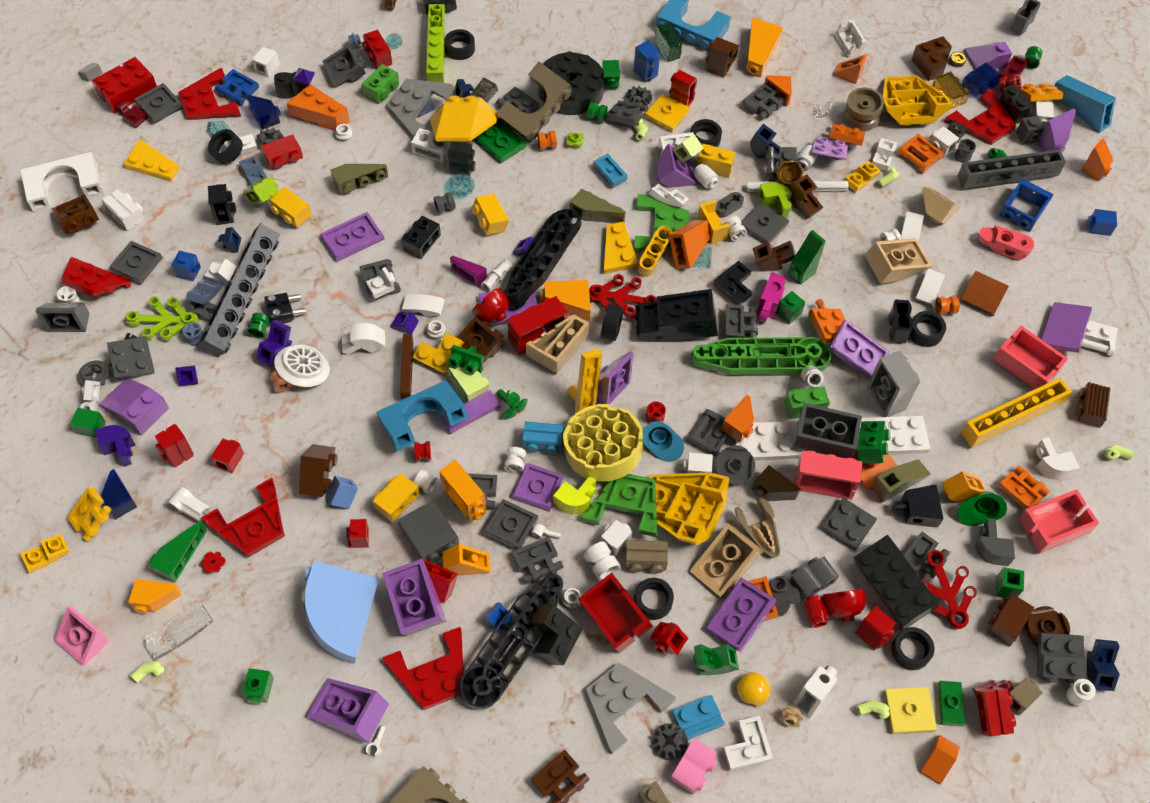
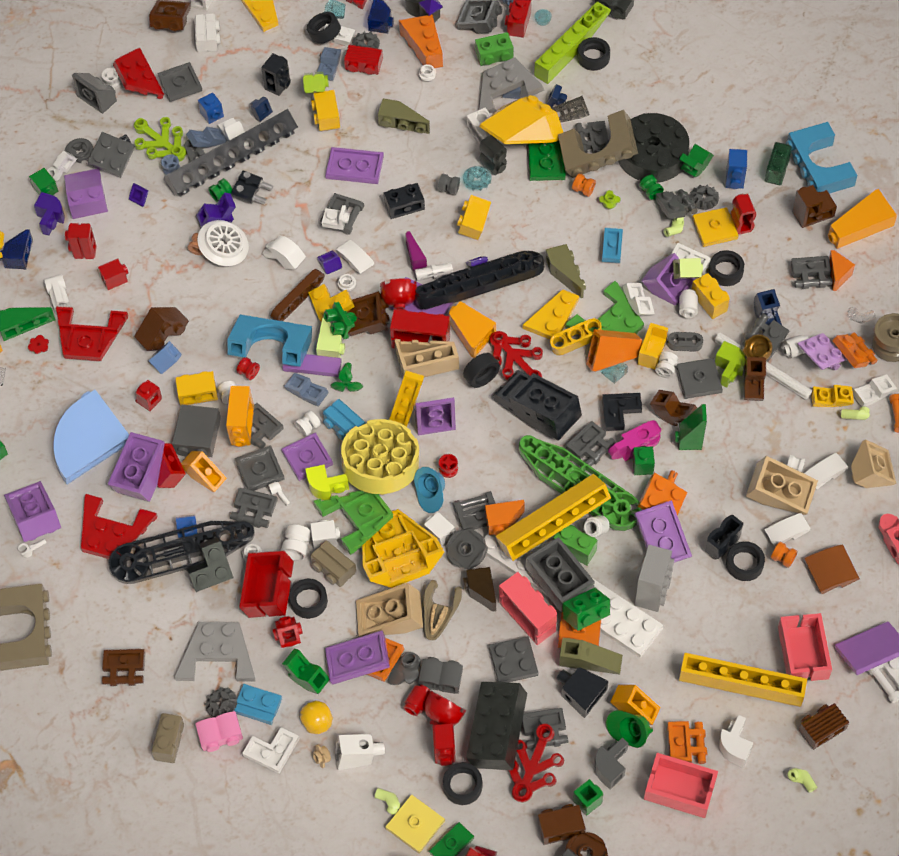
camera: 45 degrees right, 0 degrees up
none -> sand blue slope [284,373,329,407]
none -> yellow brick [495,474,611,561]

